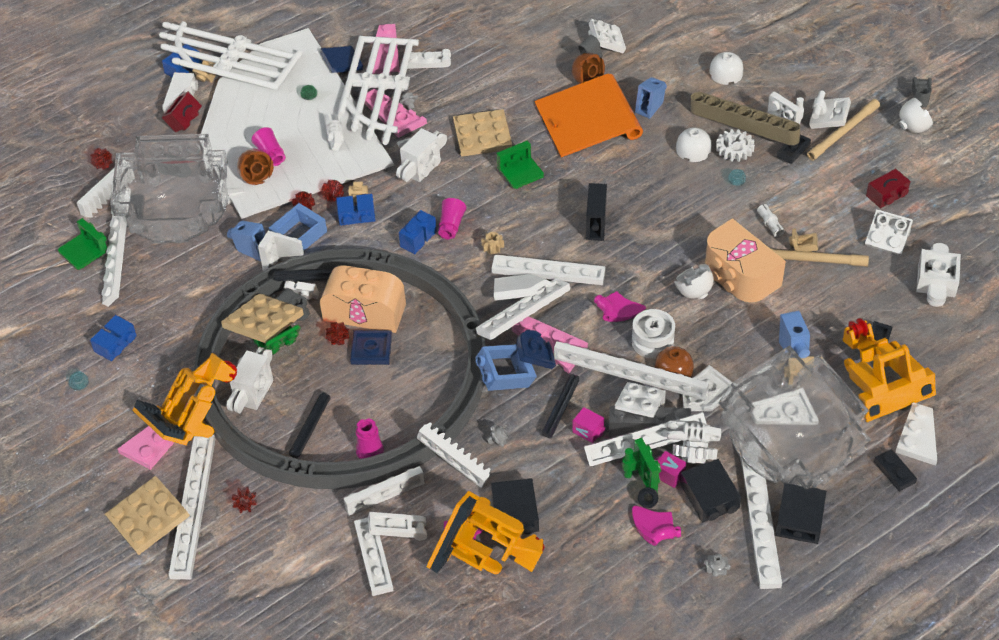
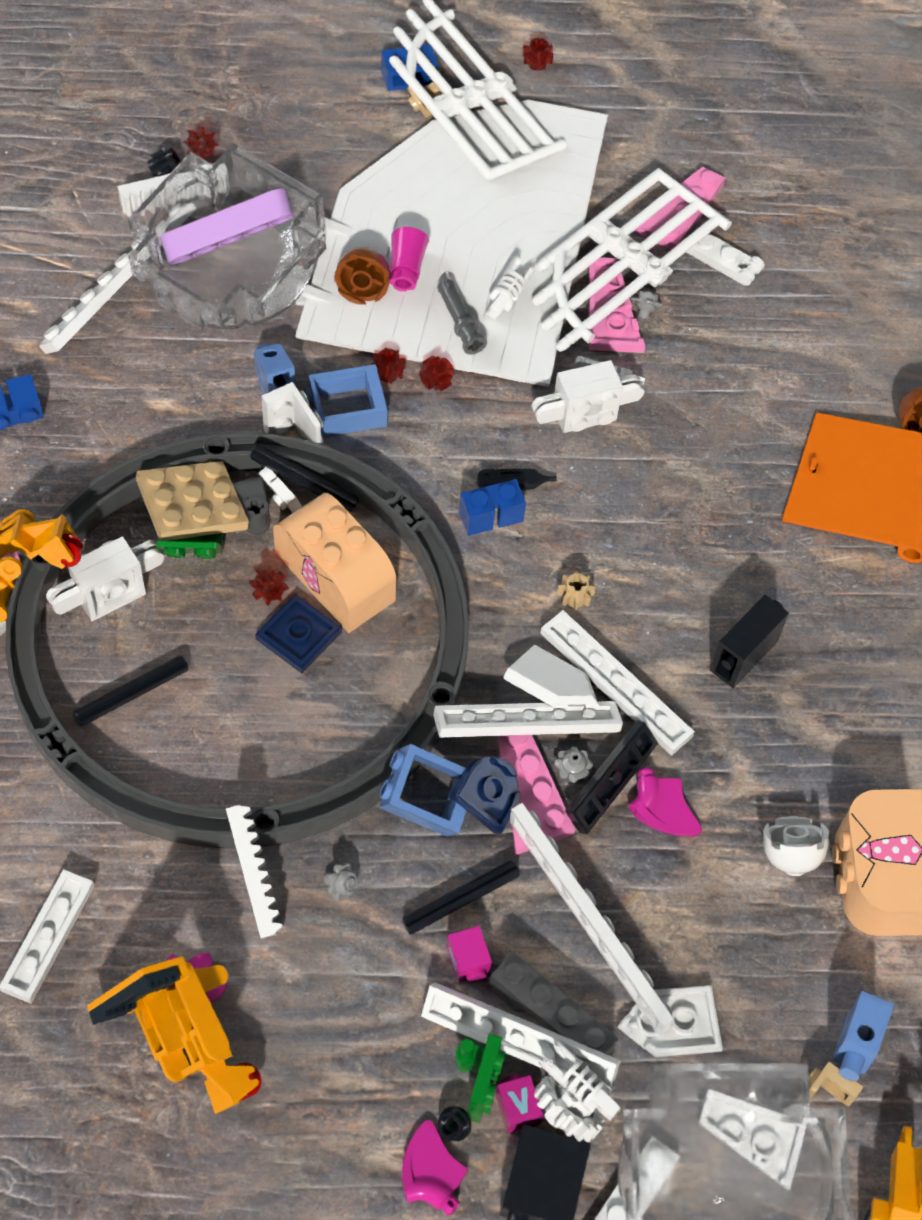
camera: 30 degrees right, 10 degrees up
green bracket [58,218,107,270] -> none
dark red brick [161,91,202,132] -> none
white slope [163,72,198,114] -> none
clear green plate [300,85,318,100] -> none
dark blue tile [320,46,363,73] -> none
blue piece [337,194,376,226] -> none
white plate [344,466,425,516] -> none
tan gear [349,182,368,203] -> none
dark pink plant [356,418,384,459] -> none
white plate [368,512,427,541] -> none
dark pink plant [438,198,467,240] -> none
tan plate [453,109,512,157] -> none
black brick [491,478,539,534] -> none
green bracket [496,140,544,189] -> none
white bracket [615,382,666,417] -> none
white wheel [632,309,675,359] -> none
dark orange cylinder [655,346,694,377] -> none
none -> black gear [148,147,183,177]
none -> lavender beam [159,188,294,265]
none -> dark grey pin [437,279,487,355]
none -> black piece [477,468,557,490]
none -> clear red gear [523,38,554,71]
none -> light grey plant [554,747,593,783]
none -> black plate [565,721,659,835]

